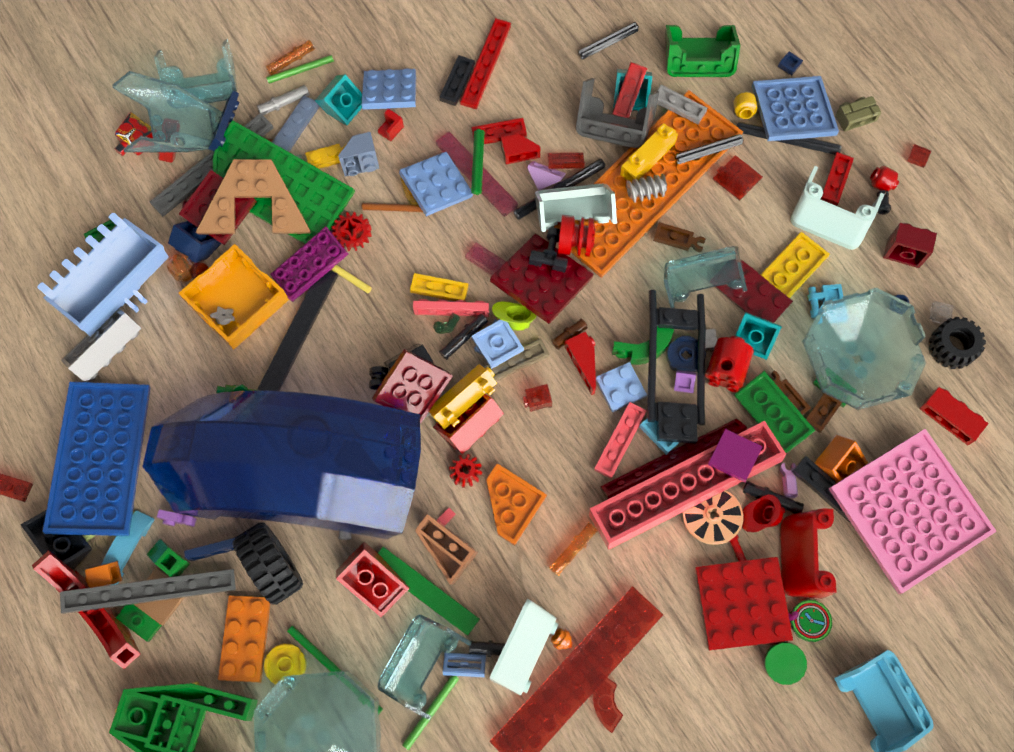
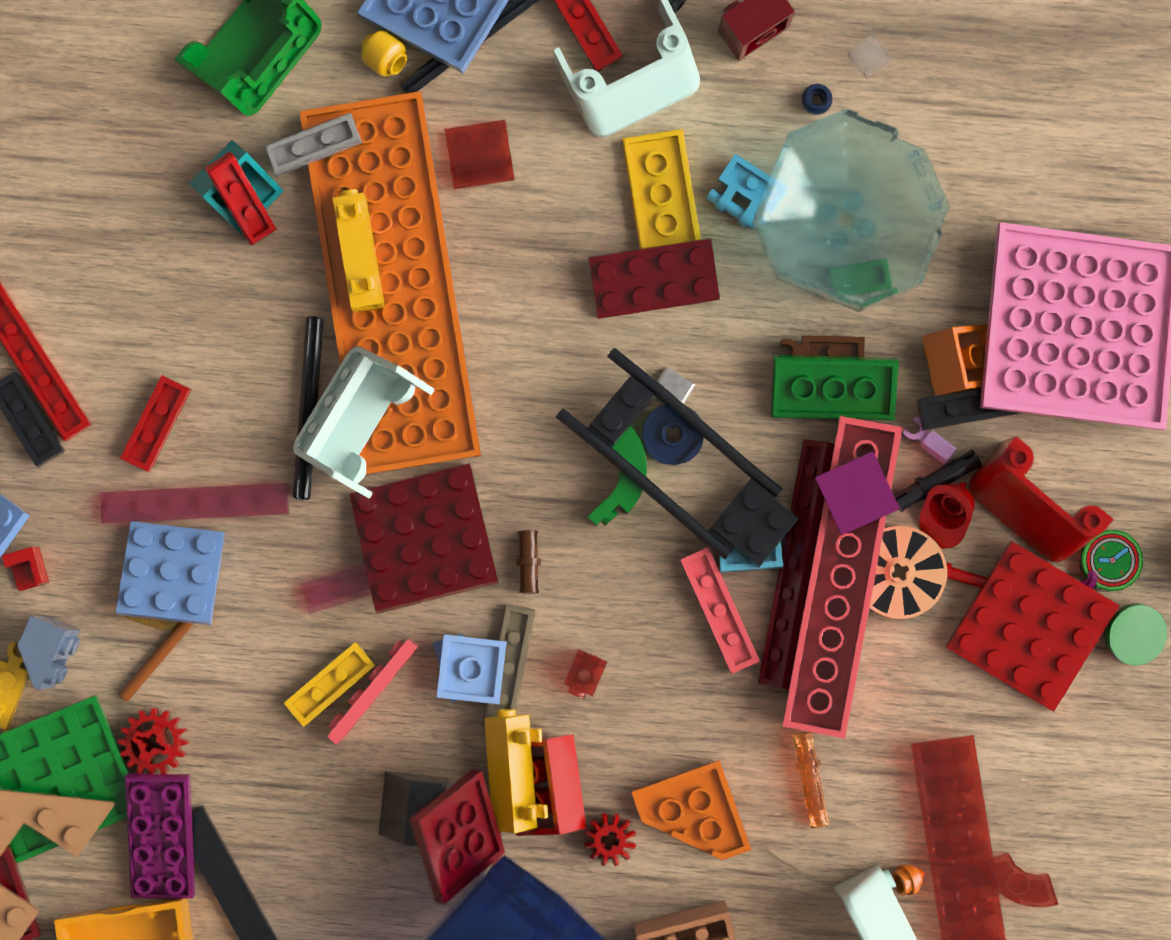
camera: 55 degrees left, 15 degrees up
light yellow bar [331,265,372,293] -> none
black wheel [369,366,388,390] -> none
clear green arm [433,313,460,334] -> none
coral piece [437,508,456,525] -> none
black pin [439,313,488,360] -> none
green axle [471,129,485,195] -> none
lime piece [492,301,537,331] -> none
red slope [501,134,541,165] -> none
lavender slope [527,161,566,191] -> none
black bar [529,228,568,273] -> none
clear red tile [548,152,585,169] -> none
red wheel [558,215,596,257] -> none
red slope [565,331,596,395] -> none
dark grey windscreen [576,78,660,148] -> none
axle [578,22,639,60] -> none
light blue plate [596,362,647,412] -> none
light grey piece [626,173,667,203] -> none
reddish brown plate [653,222,706,252] -> none
clear light blue windscreen [664,246,747,308] -> none
medium lavender plate [674,370,696,393] -> none
axle [675,134,744,164] -> none
red cylinder [705,336,754,392] -> none
teal slope [735,312,782,360] -> none
reddish brown plate [806,391,842,433] -> none
red brick [919,387,989,445] -> none
black tyre [929,317,986,369] -> none

